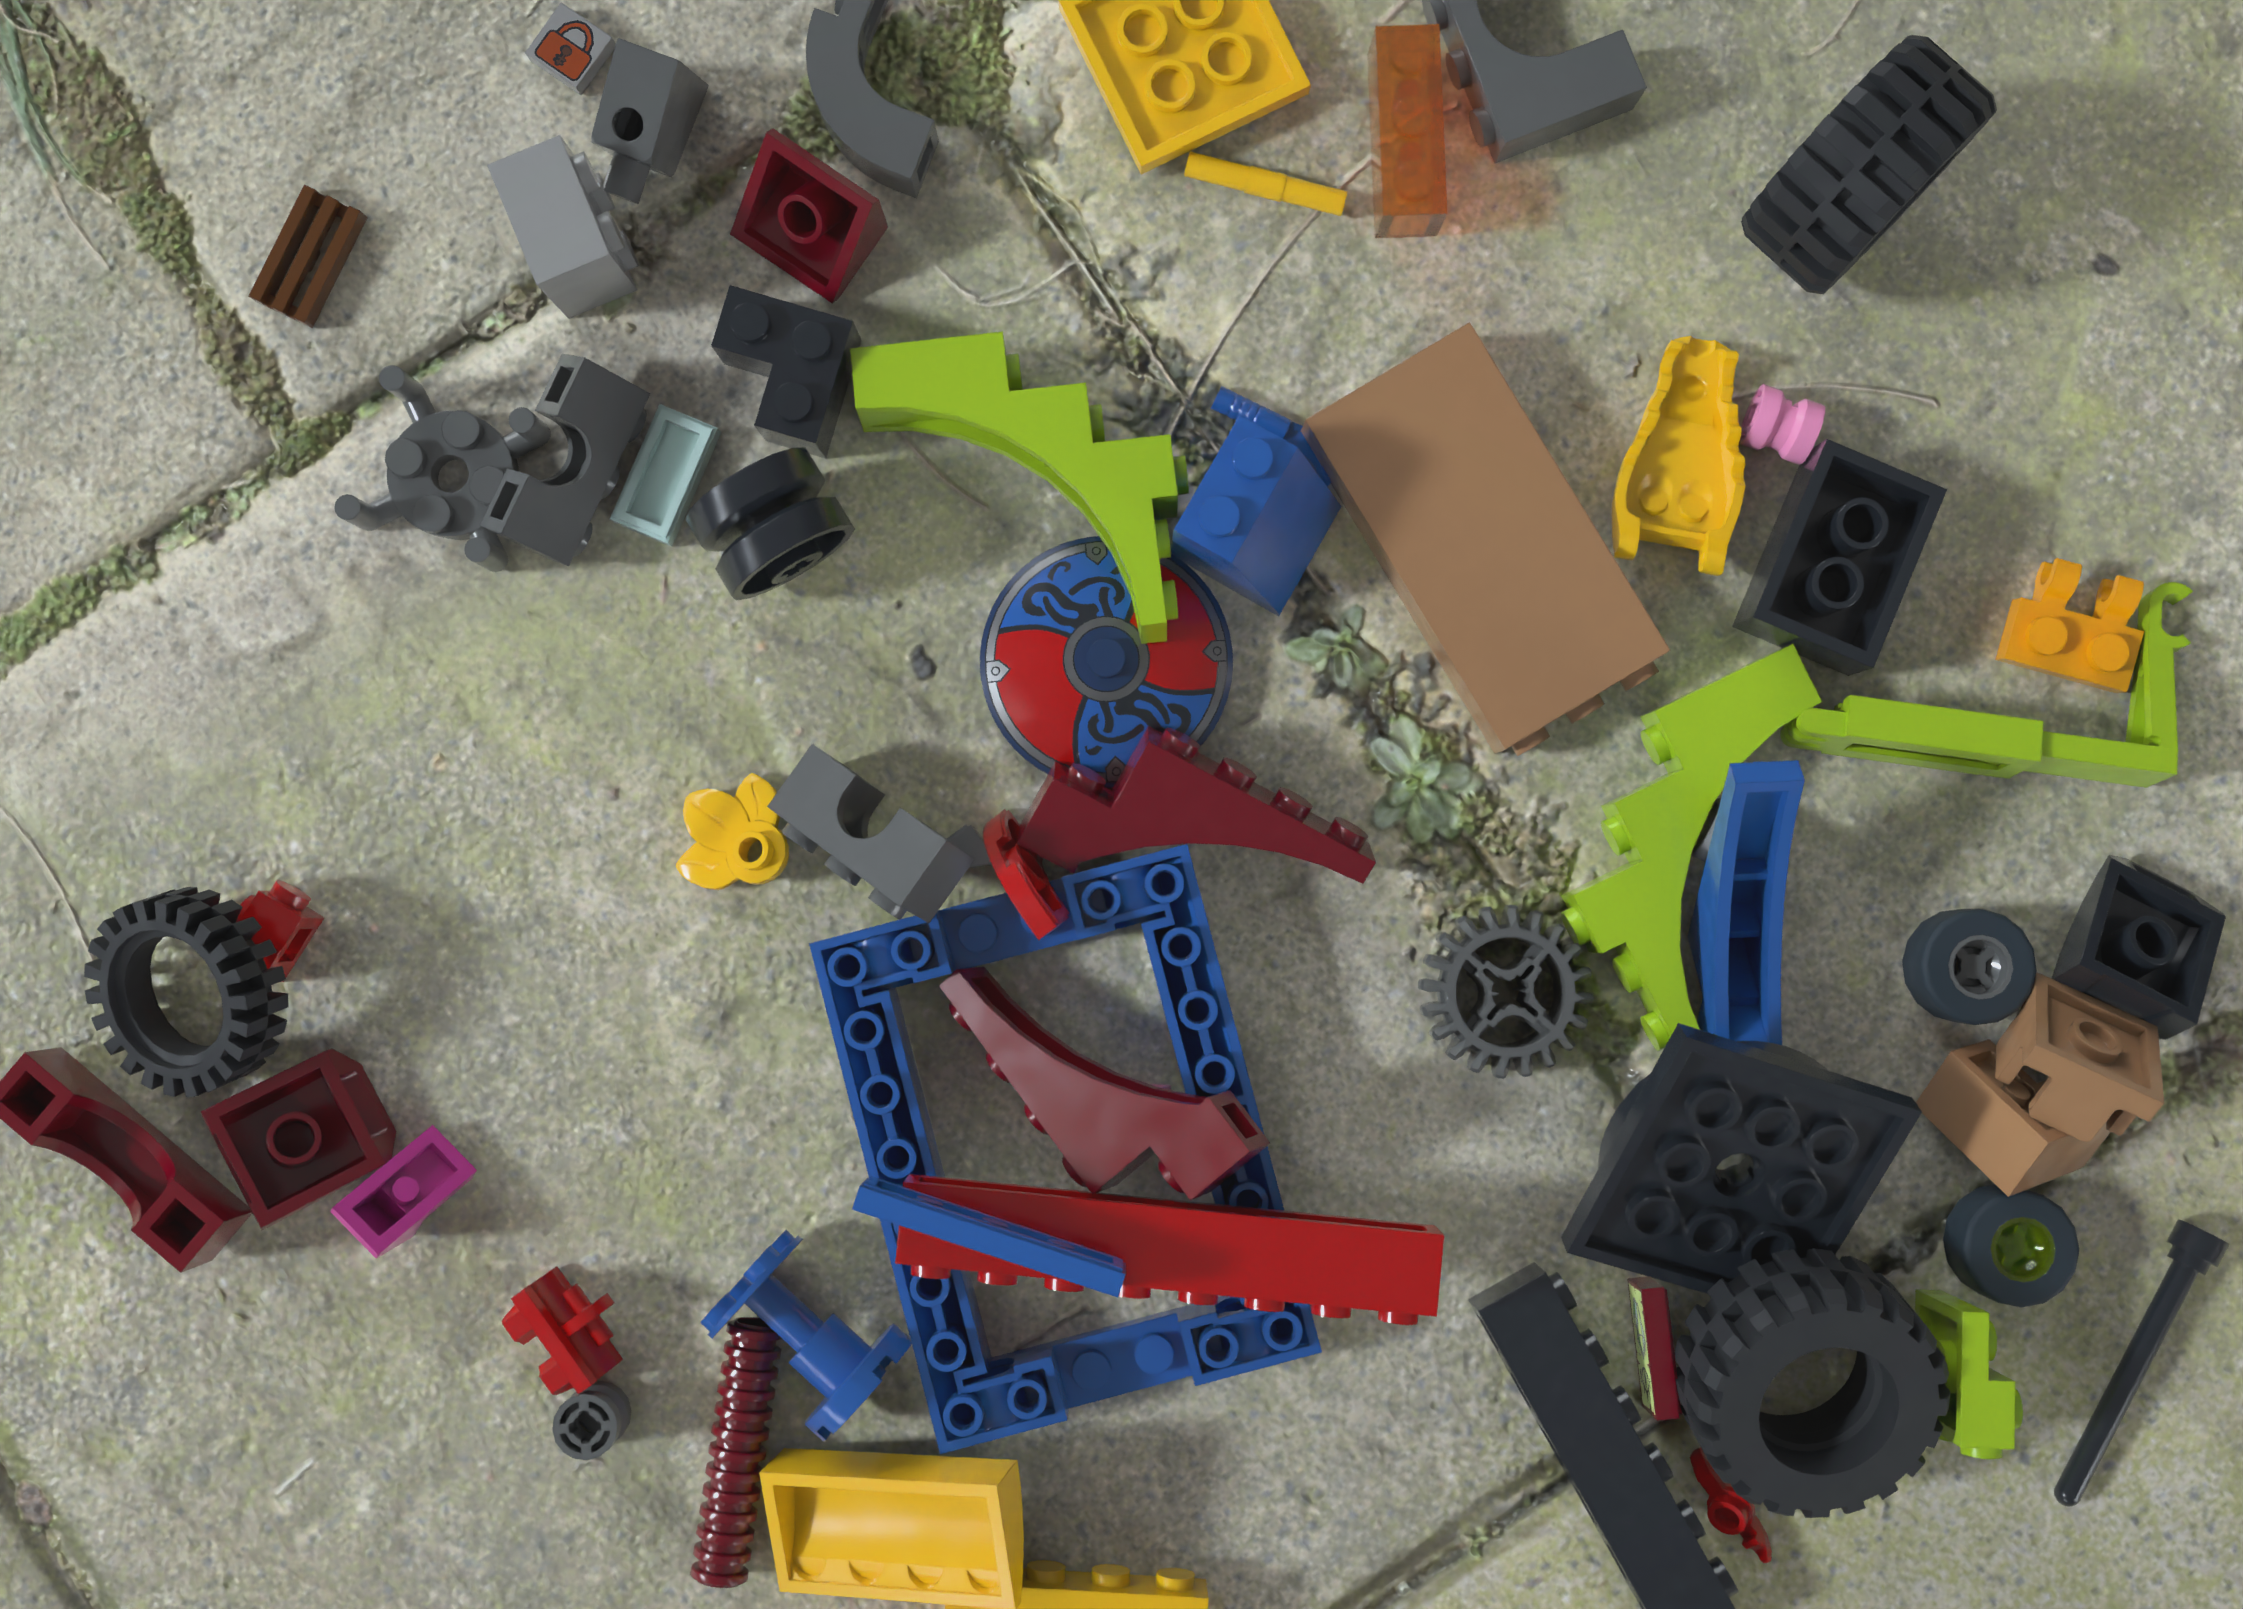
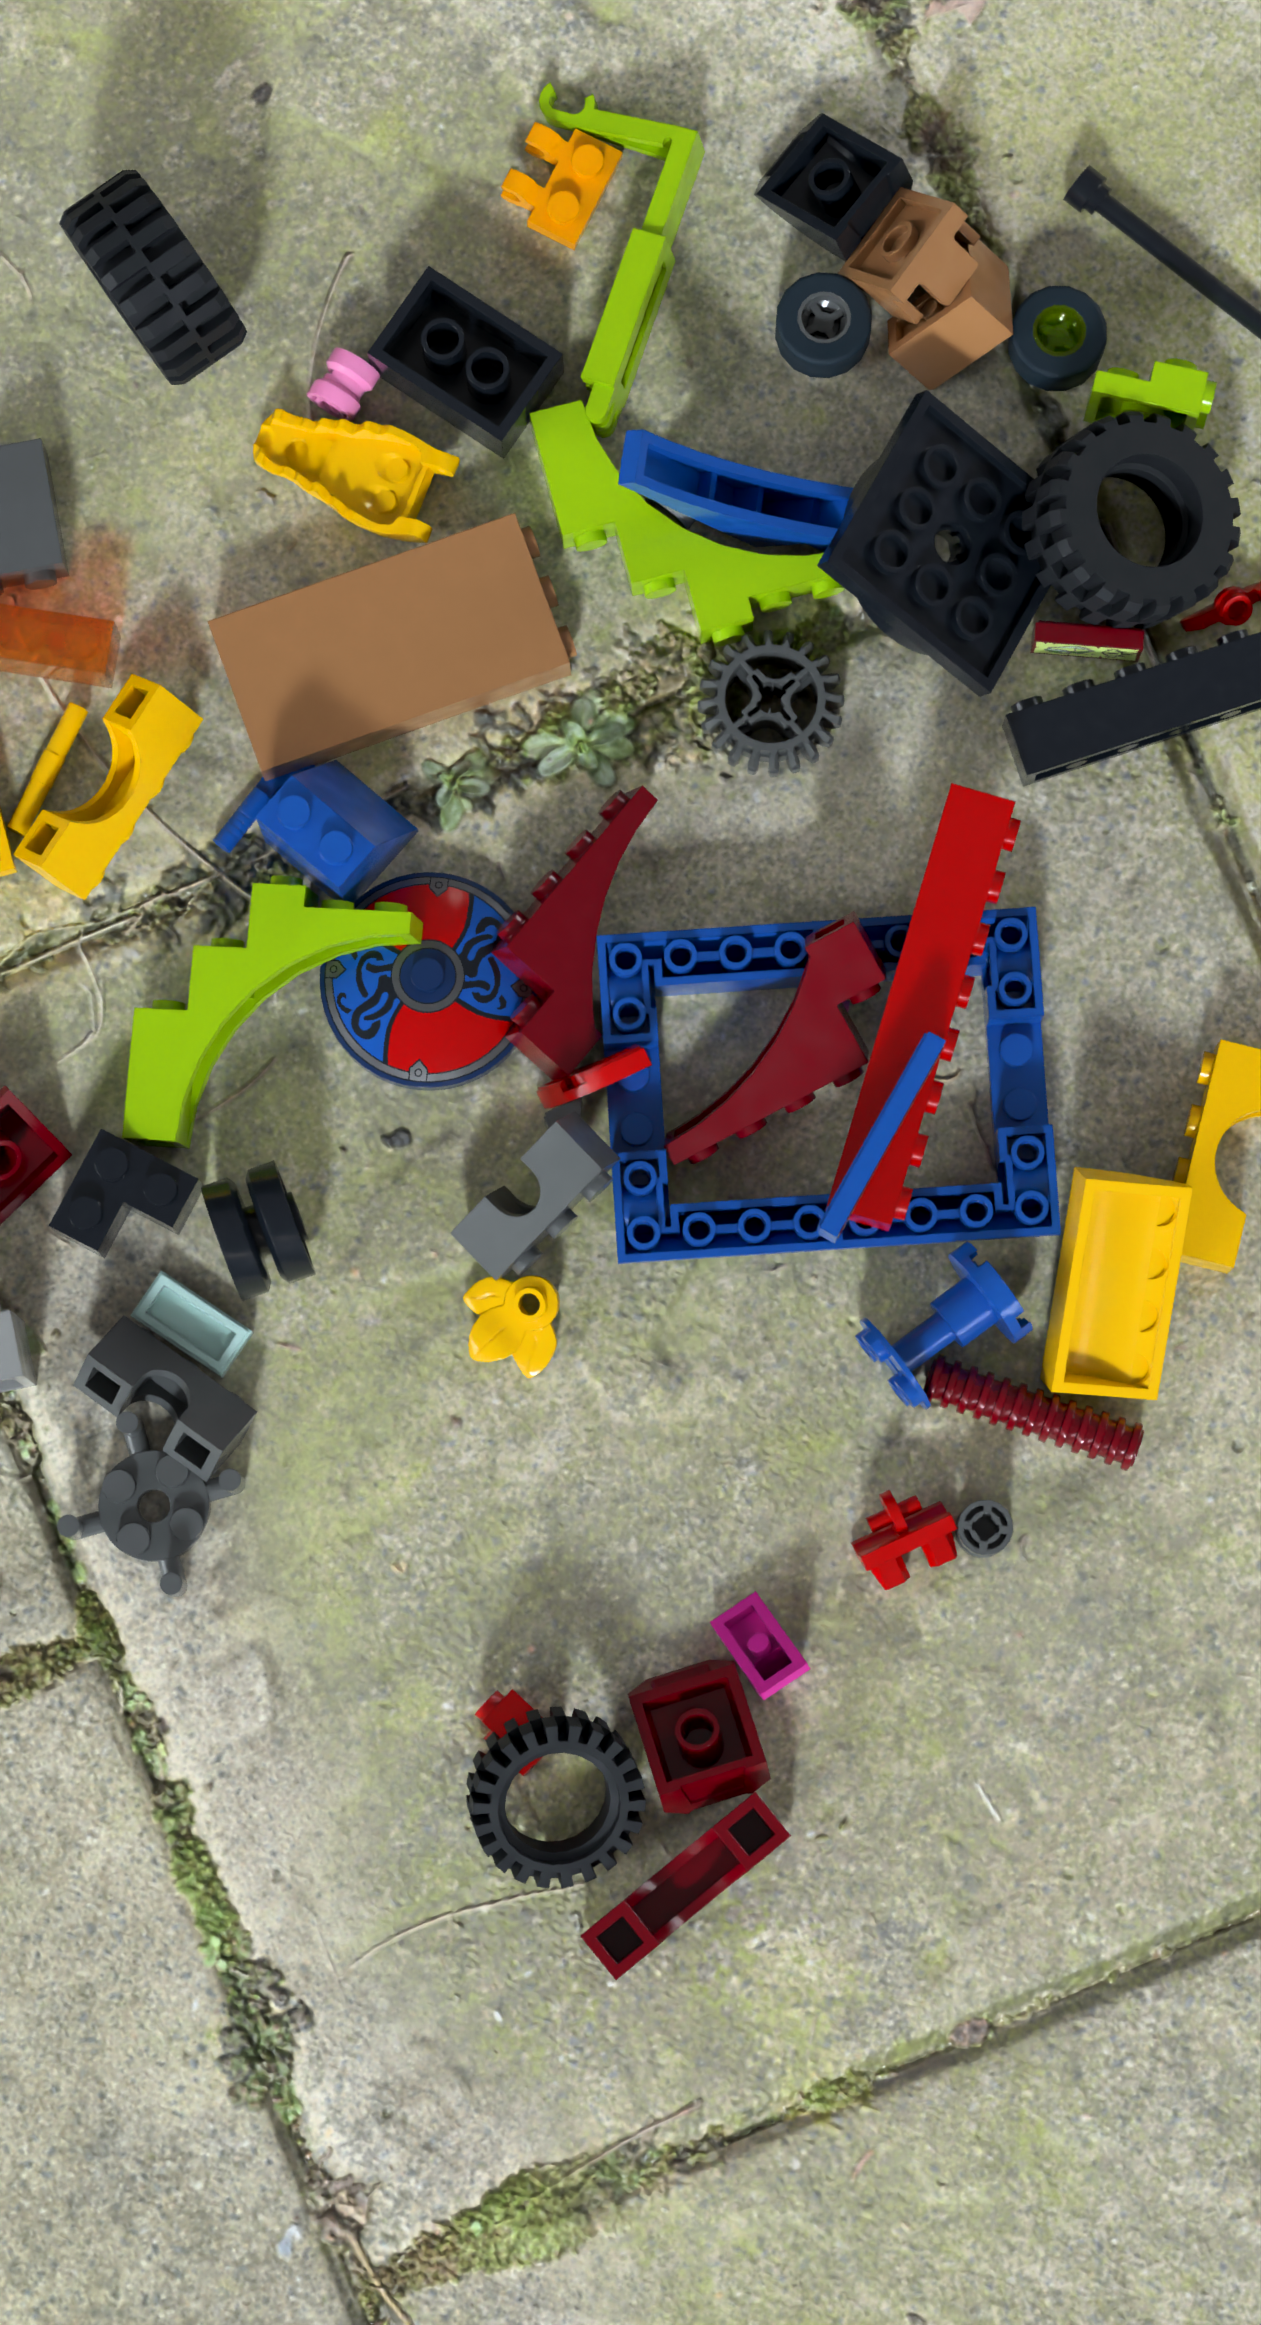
camera: 75 degrees left, 5 degrees down
none -> yellow arch [13,674,203,900]

